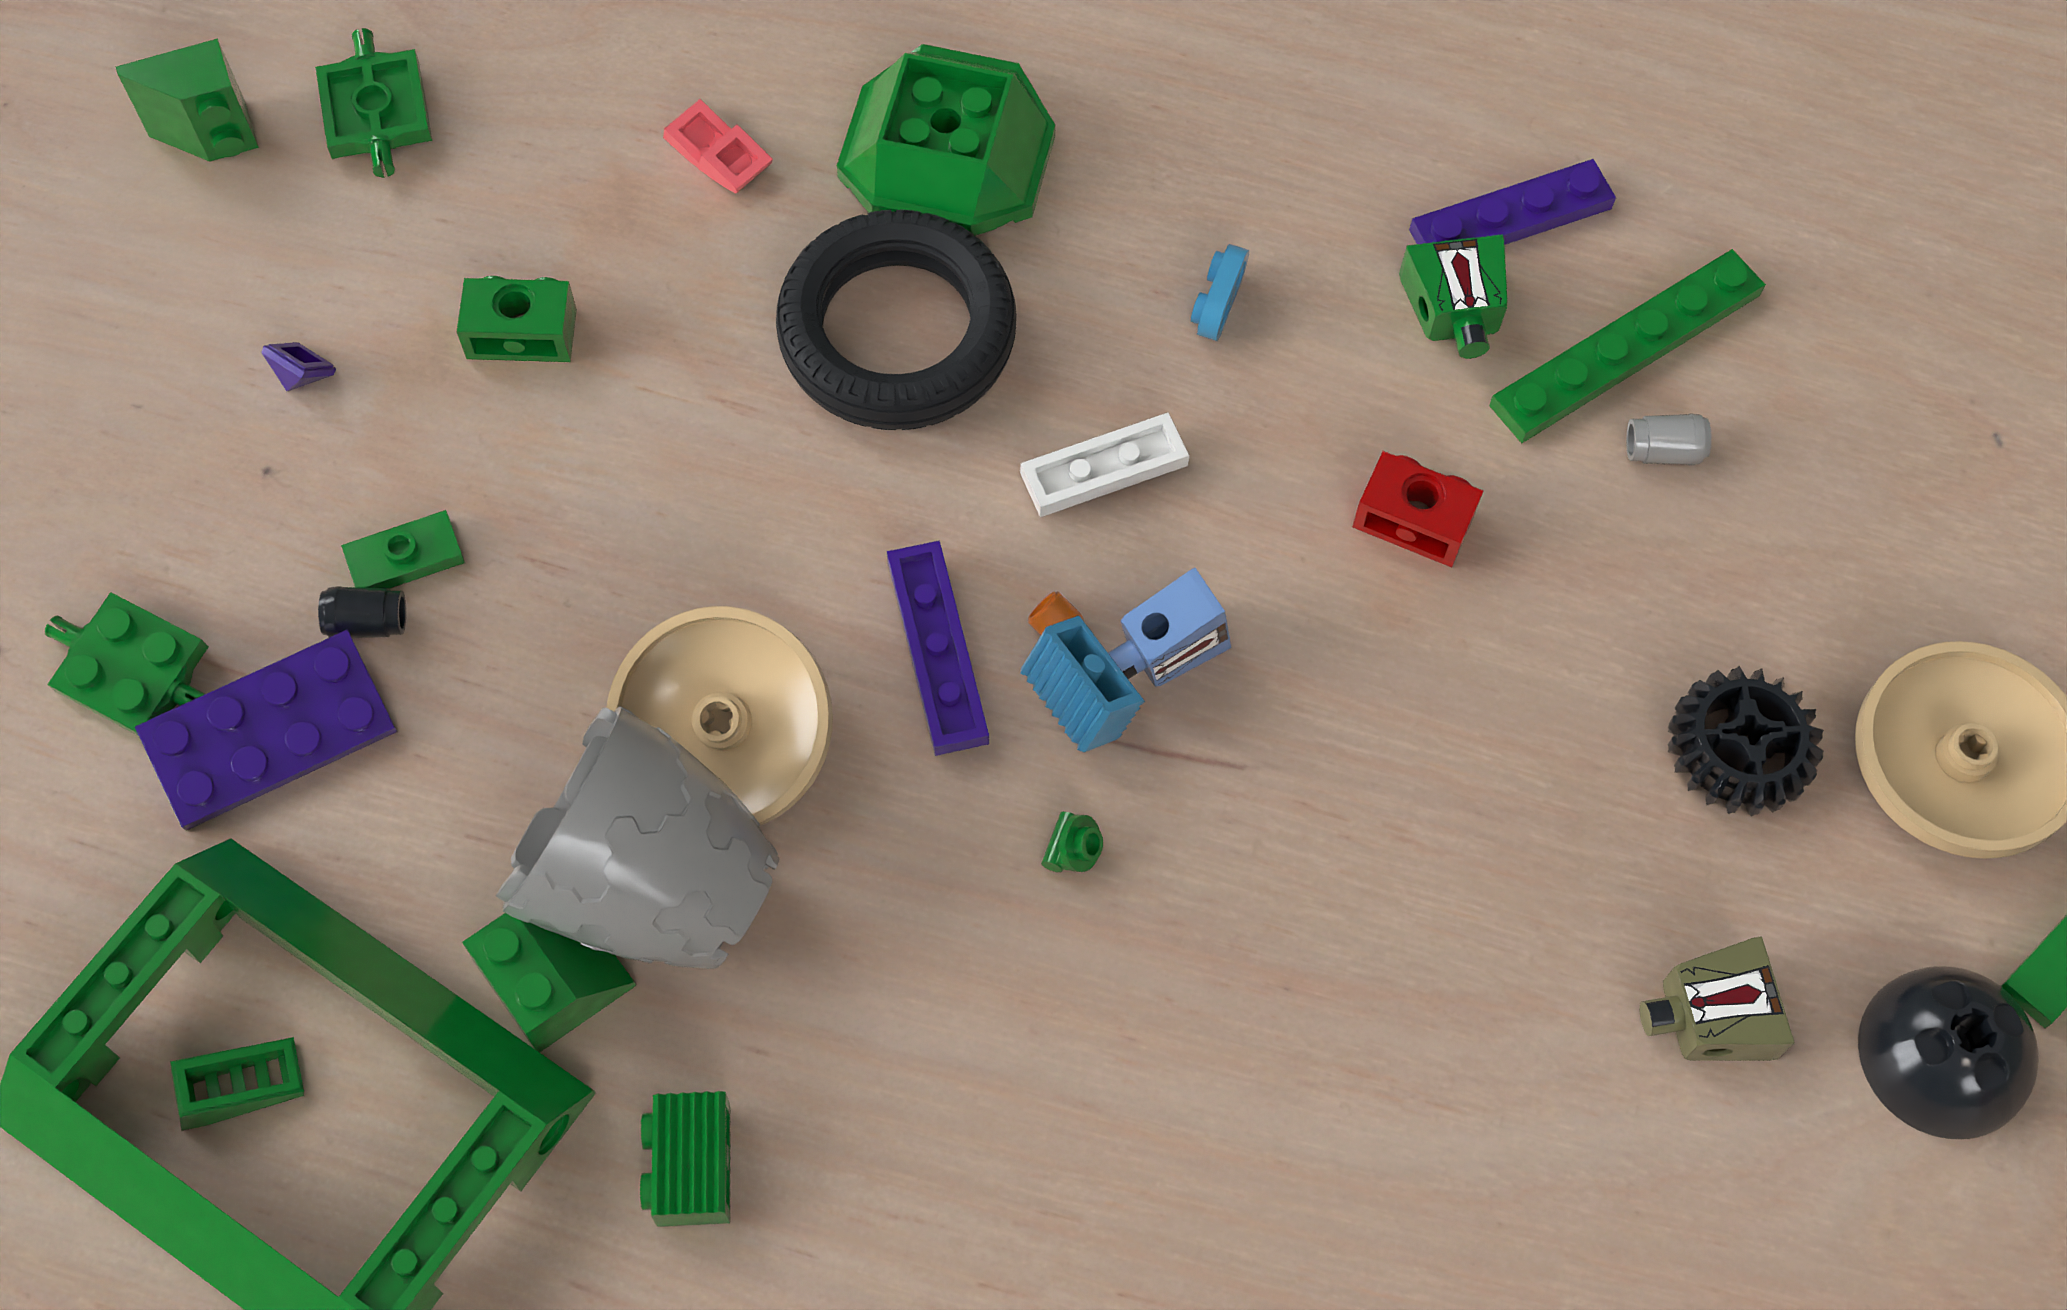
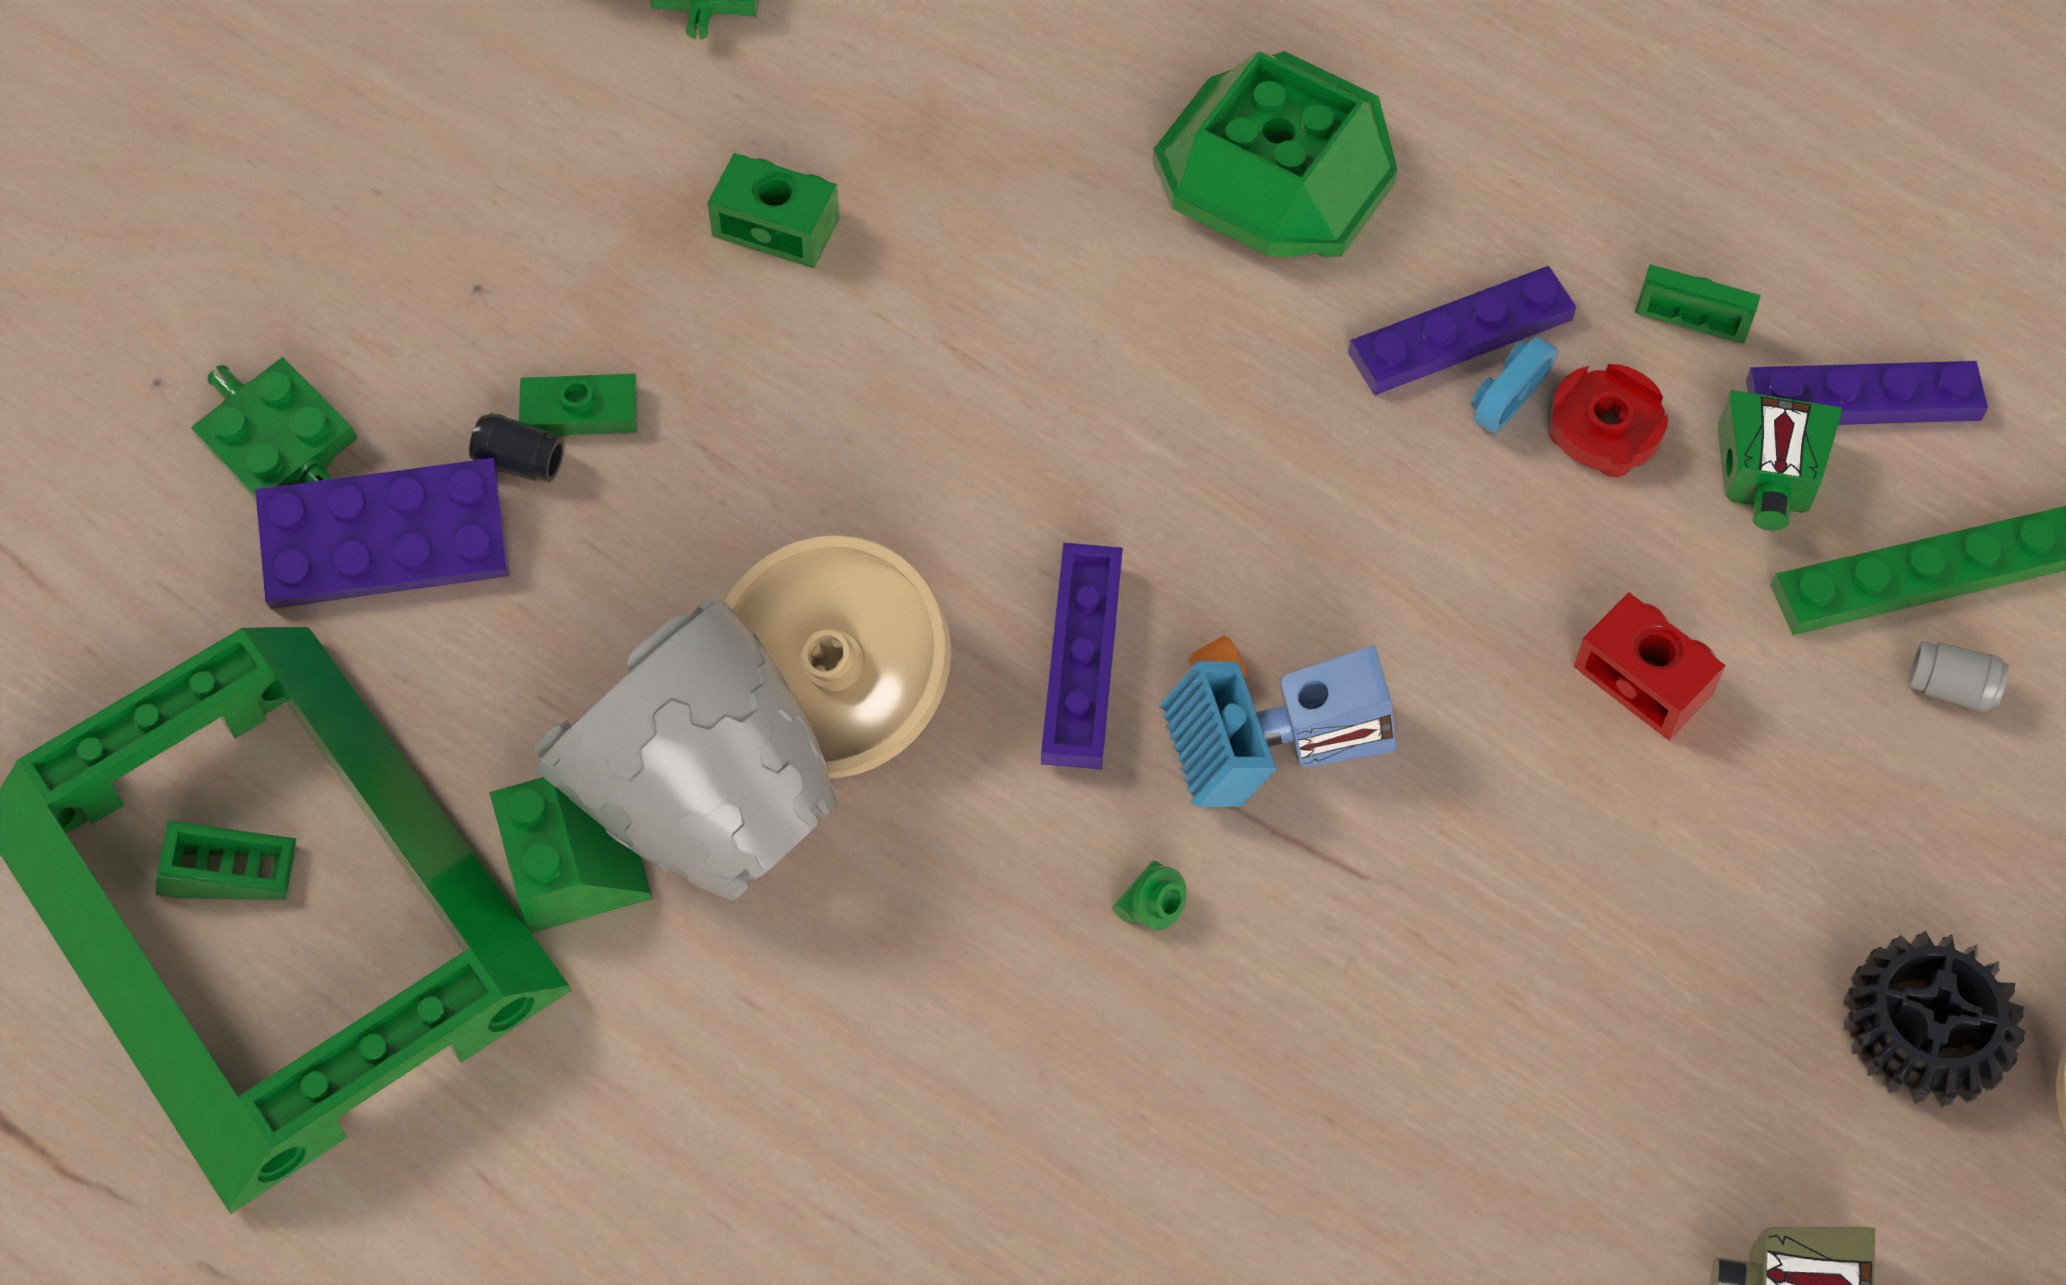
camera: 20 degrees right, 5 degrees down
slope [261,342,336,391] -> none
green brick [640,1091,731,1227] -> none
coral slope [663,99,773,194] -> none
black tyre [776,210,1017,430] -> none
white plate [1020,413,1189,517] -> none
none -> dark purple plate [1348,265,1576,396]
none -> red plate [1549,364,1668,477]
none -> green plate [1634,264,1761,344]

